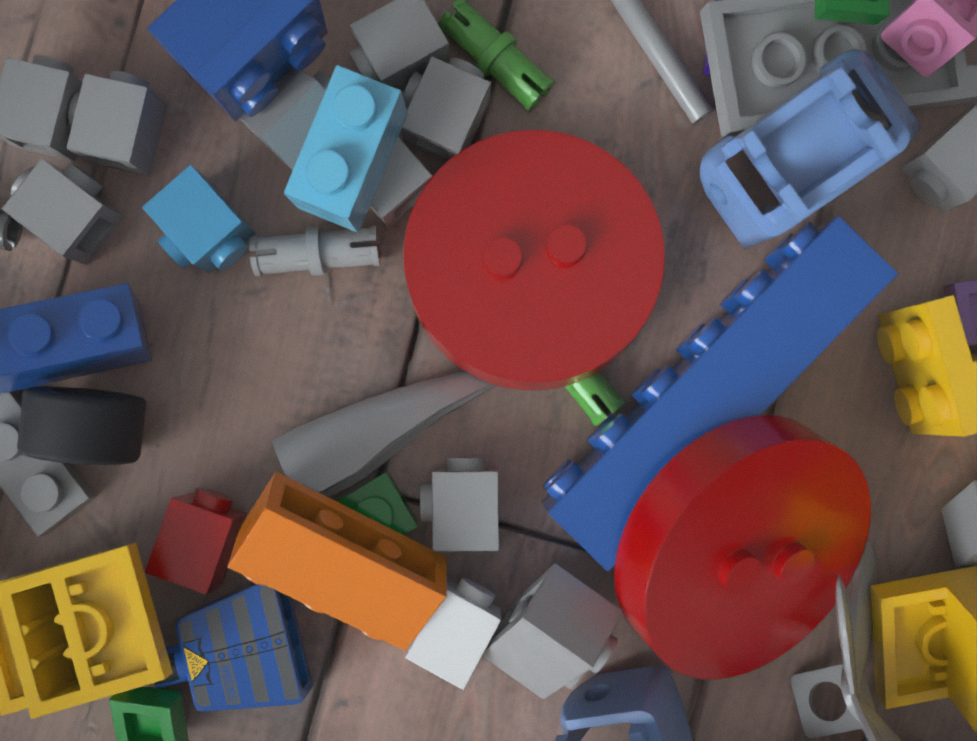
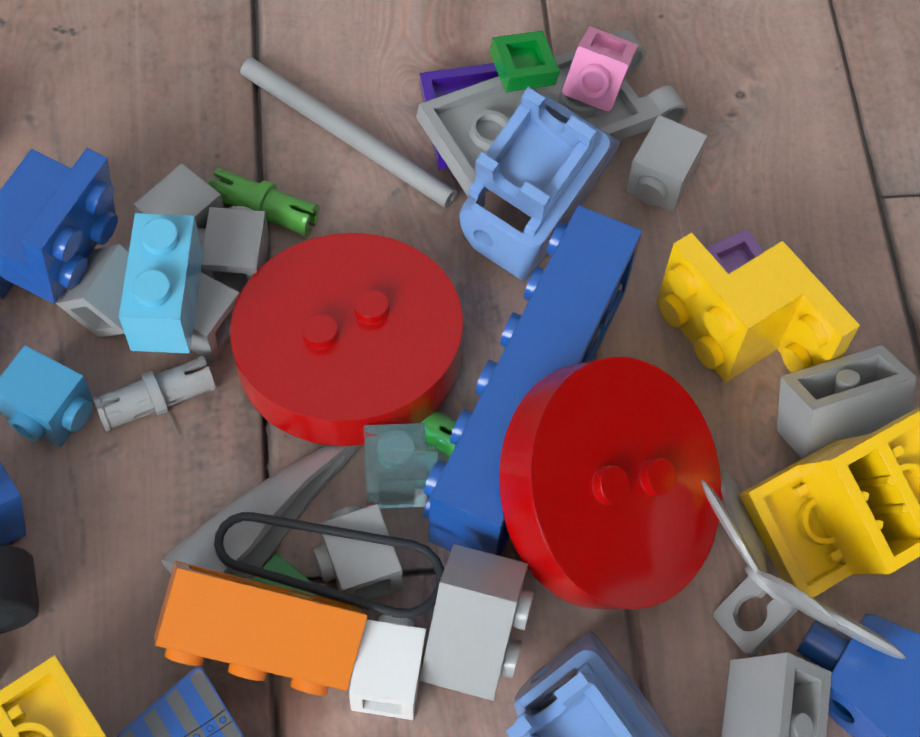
camera: 25 degrees left, 25 degrees down
red brick [145,487,247,595] -> none
none -> black piece [214,512,444,618]
none -> clear light blue brick [364,423,438,509]

